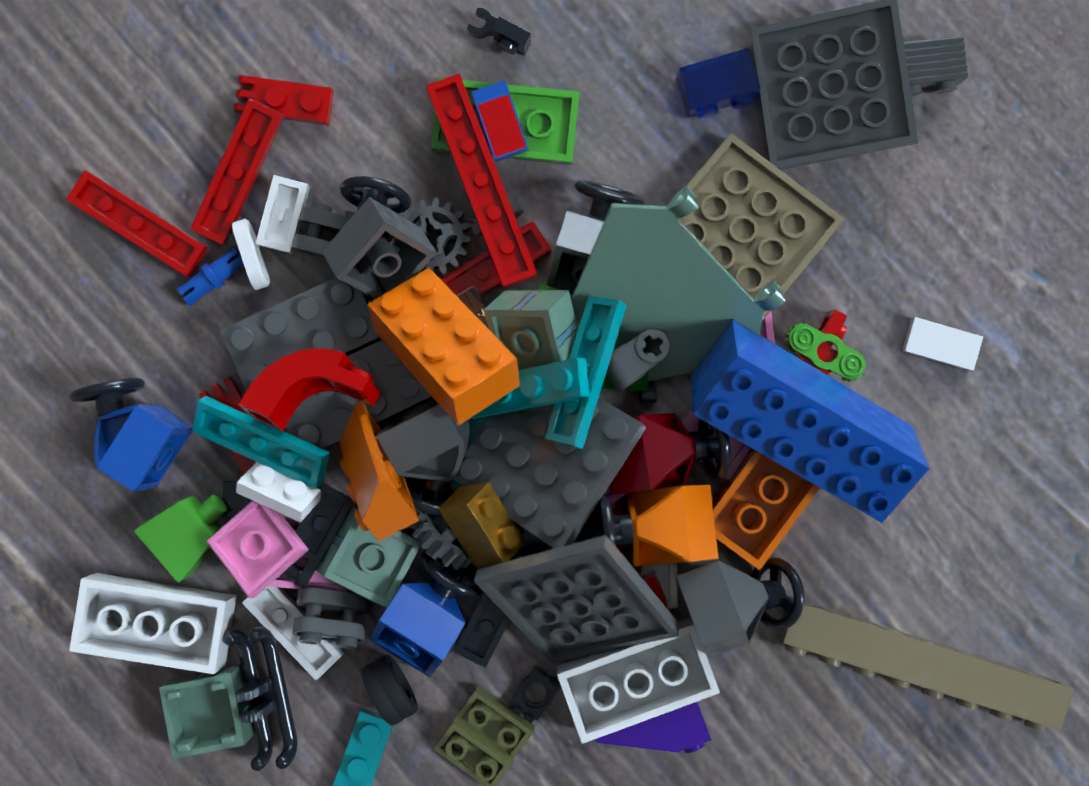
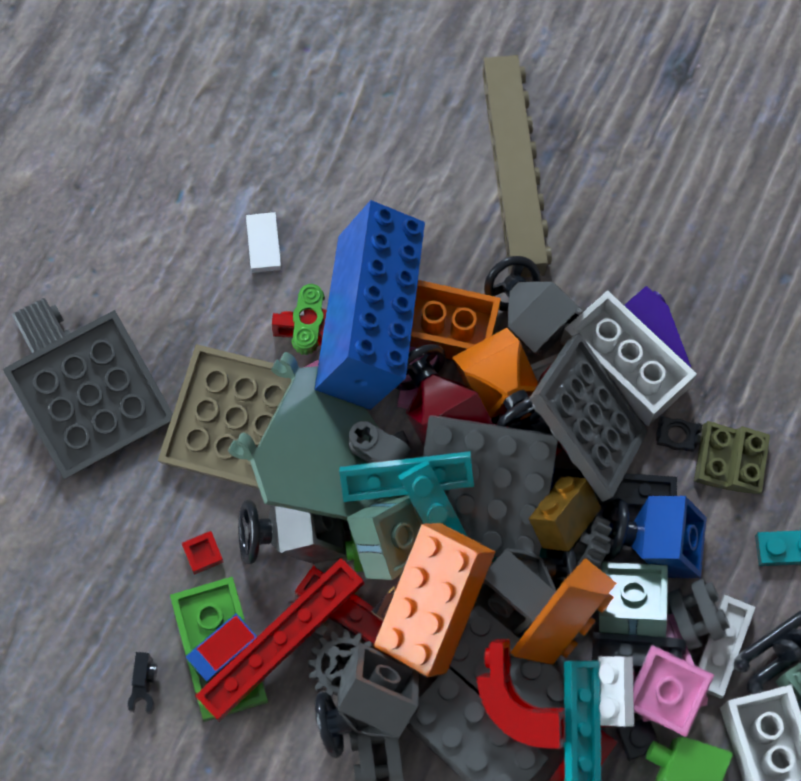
camera: 115 degrees left, 20 degrees down
black tyre [361,655,418,726] -> none
clear blue piece [676,48,761,119] -> none
none -> red plate [181,531,224,575]

